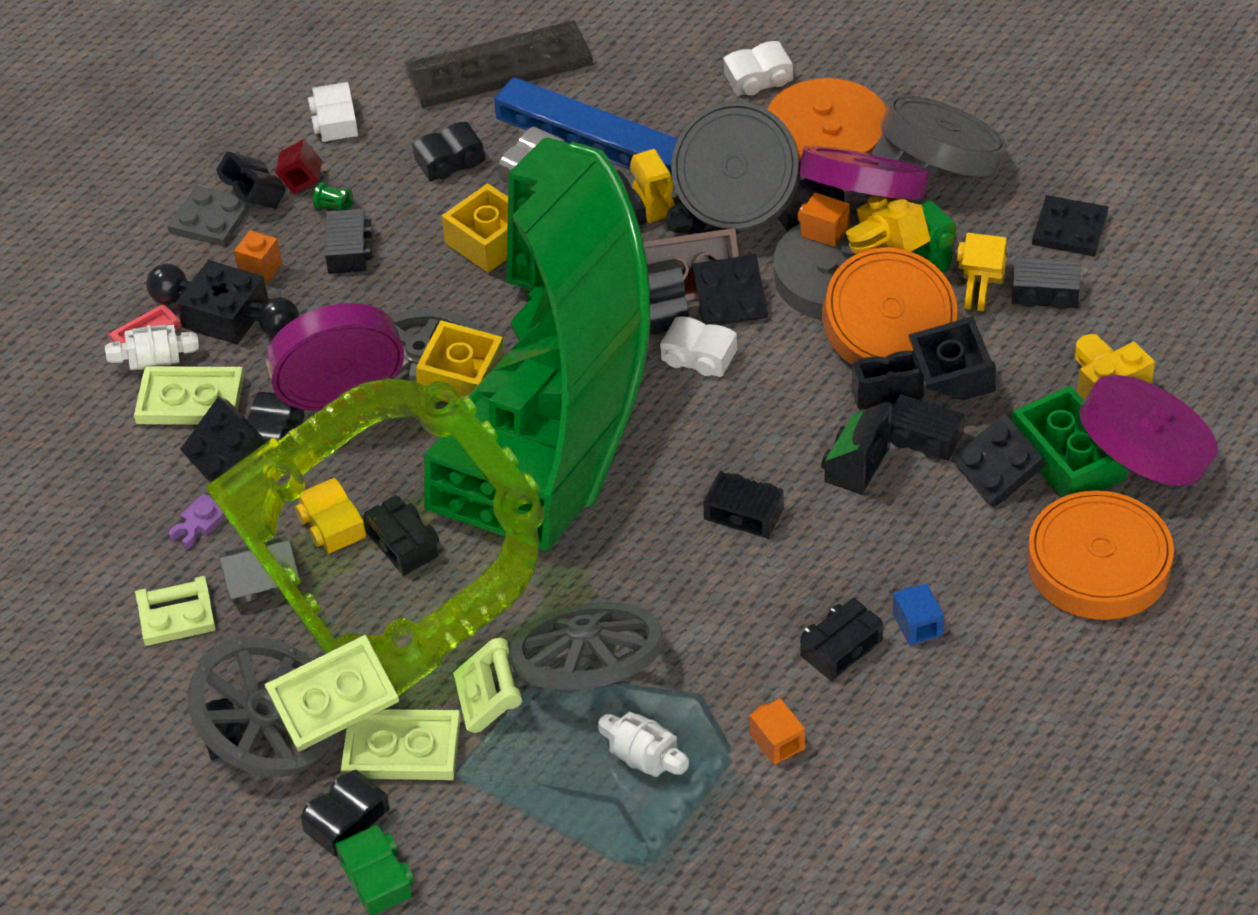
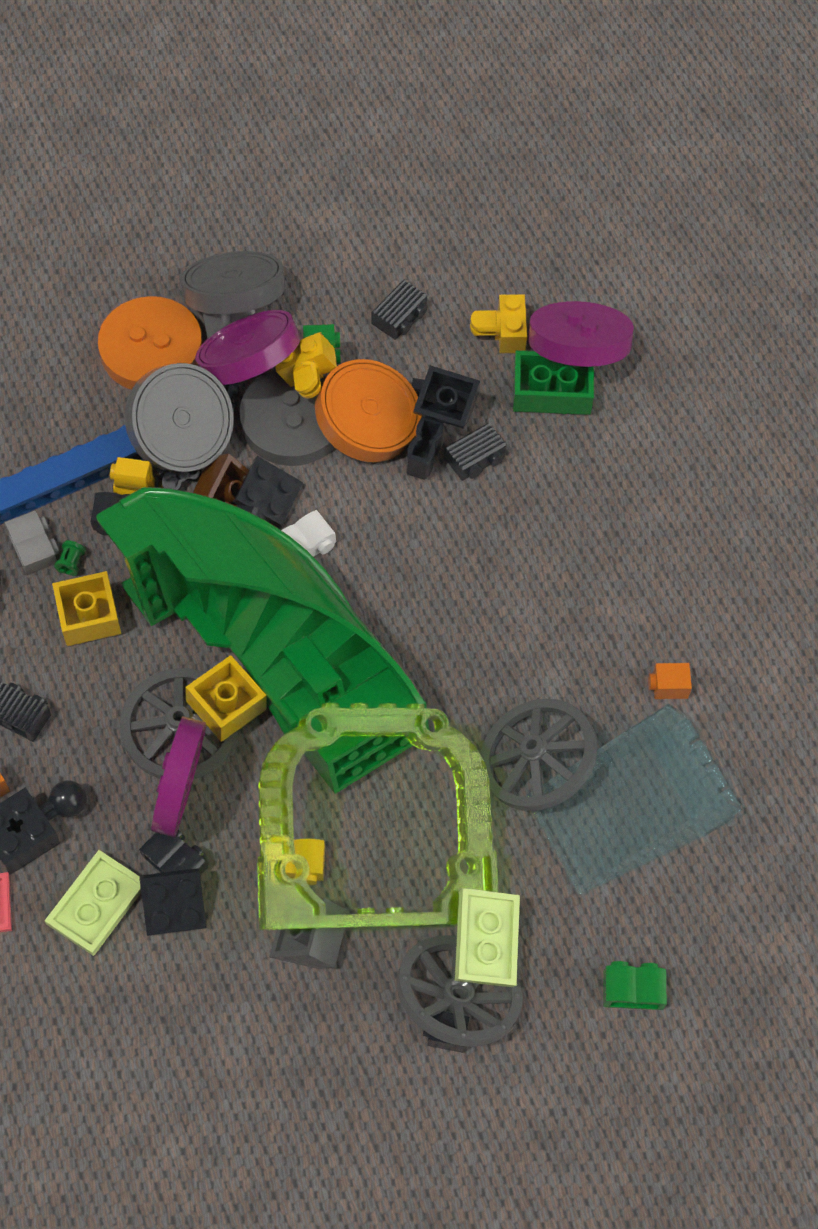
camera: 65 degrees left, 15 degrees up
white piece [105,324,199,371] -> none
yellowish green plate [135,576,216,646] -> none
medium lavender plate [168,493,230,550] -> none
black brick [301,769,390,857] -> none
yellowish green plate [341,709,461,780] -> none
black brick [363,495,439,576] -> none
yellowish green plate [453,638,522,733] -> none
white piece [598,711,689,777] -> none
black brick [703,471,784,539] -> none
white brick [723,41,793,97] -> none
orange brick [798,193,850,247] -> none
black brick [800,598,883,681] -> none
black slope [821,402,892,495] -> none
blue brick [892,583,944,646] -> none
black plate [952,413,1047,507] -> none
yellow brick [957,233,1008,312] -> none
orange brick [1027,491,1174,620] -> none
black plate [1032,195,1109,257] -> none

